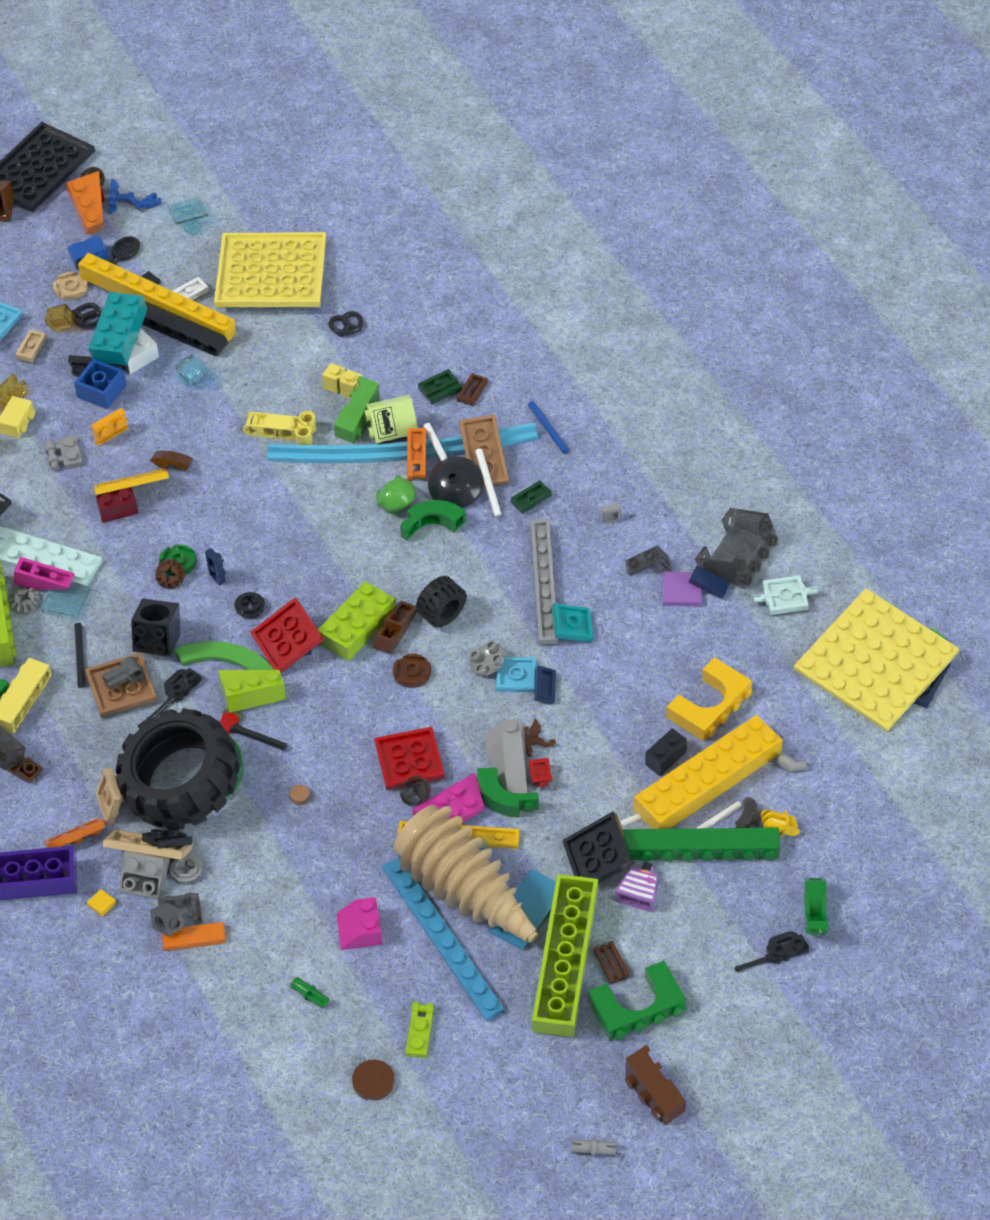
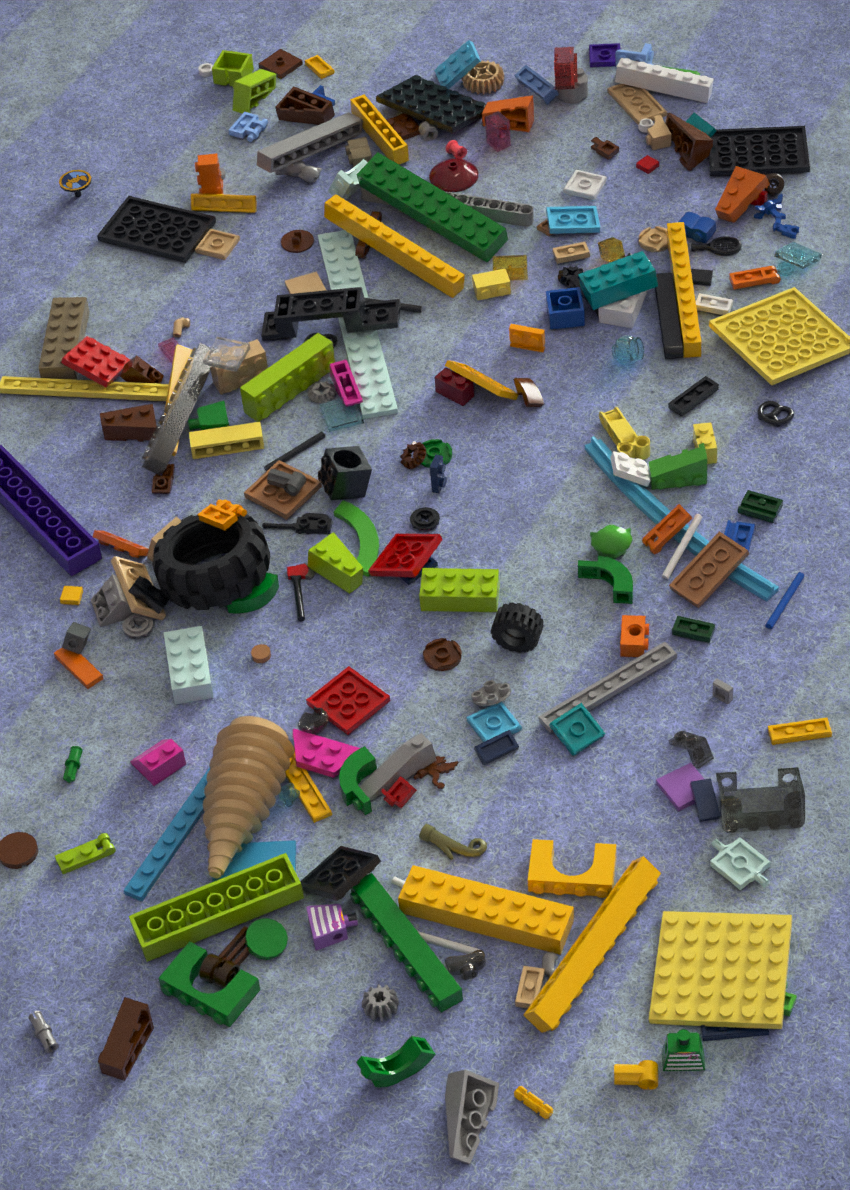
camera: 60 degrees right, 5 degrees down
light grey plate [45,435,83,471] -> none
clear smoke bracket [158,893,203,925] -> none
yellowish green brick [364,395,418,443] -> none
reddish brown slope [373,601,417,654] -> none
black dish [428,457,483,508] -> none
reddish brown tile [457,373,488,407] -> none
white bar [475,449,502,517] -> none
black brick [645,728,687,776] -> none
black piece [734,931,809,972] -> none
yellow arm [761,809,800,838] -> none
none -> light aqua brick [164,626,214,705]
none -> light orange plate [197,499,247,530]
none -> dark brown wheel [199,953,240,989]
none -> green tile [245,918,288,960]
none -> light grey gear [362,983,399,1022]
none -> olive plant [419,823,487,860]
none -> light grey wedge [445,1070,499,1164]
none -> yellow axle [514,1086,553,1119]
none -> tan plate [515,966,545,1008]
none -> yellow brick [523,856,661,1033]
none -> black gear [558,266,583,286]
none -> white plate [610,451,651,487]
none -> yellow piece [614,1060,658,1090]
none -> orange brick [620,615,649,657]
none -> green torso [662,1029,705,1071]
none -> black plate [668,376,719,417]
none -> blue plate [724,520,755,552]
none -> orange plate [729,266,781,290]
none -> yellow tile [768,718,832,745]

